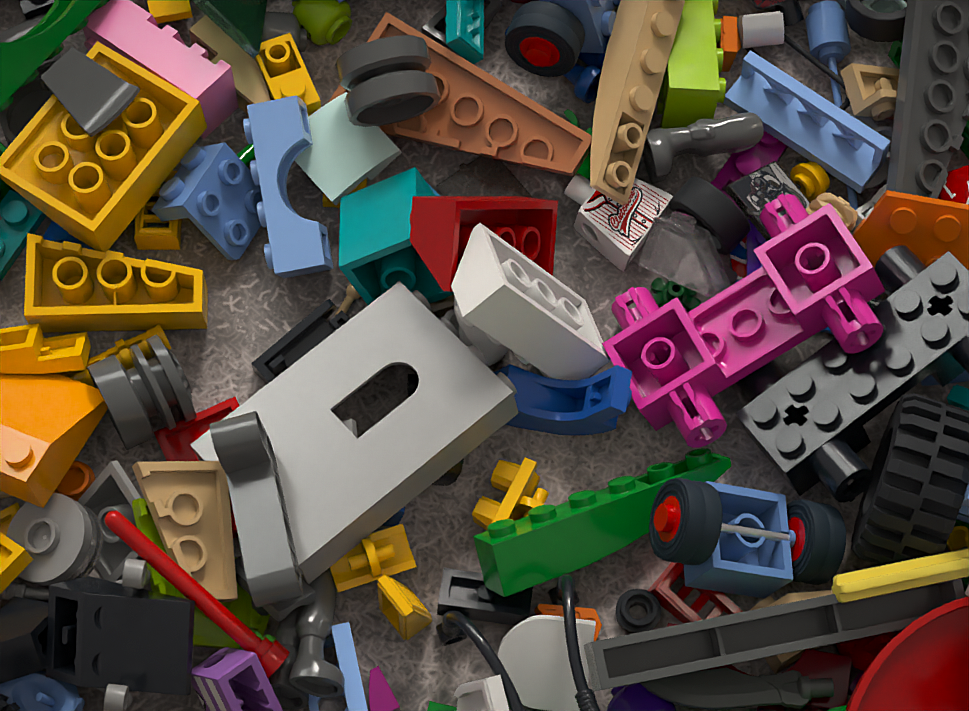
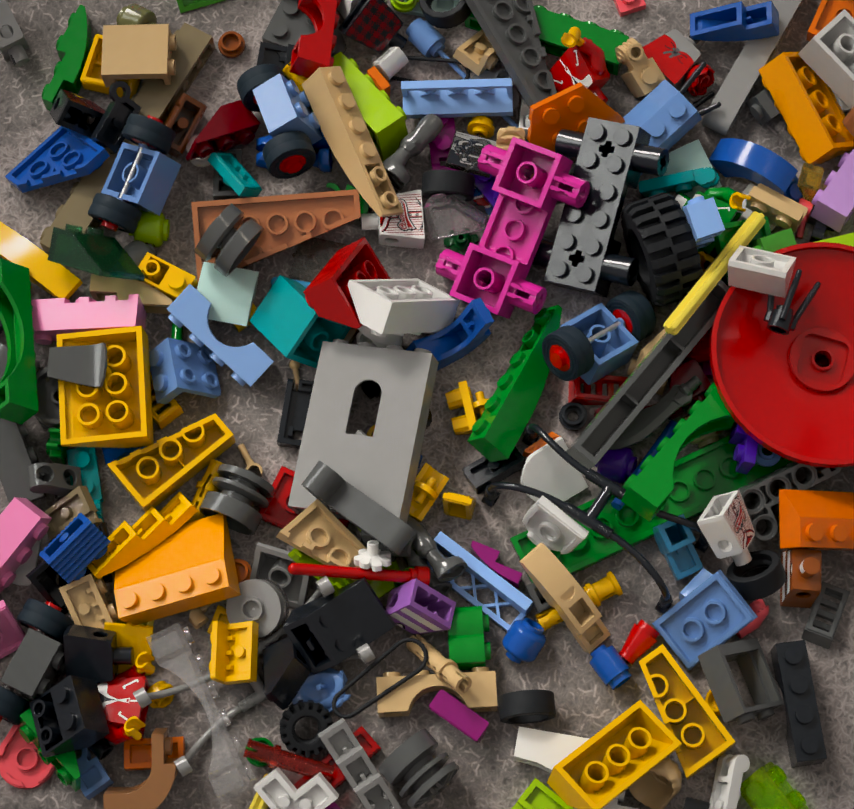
camera: 30 degrees left, 5 degrees up
none -> tan hand [238,444,263,476]
none -> white plant [354,540,392,572]

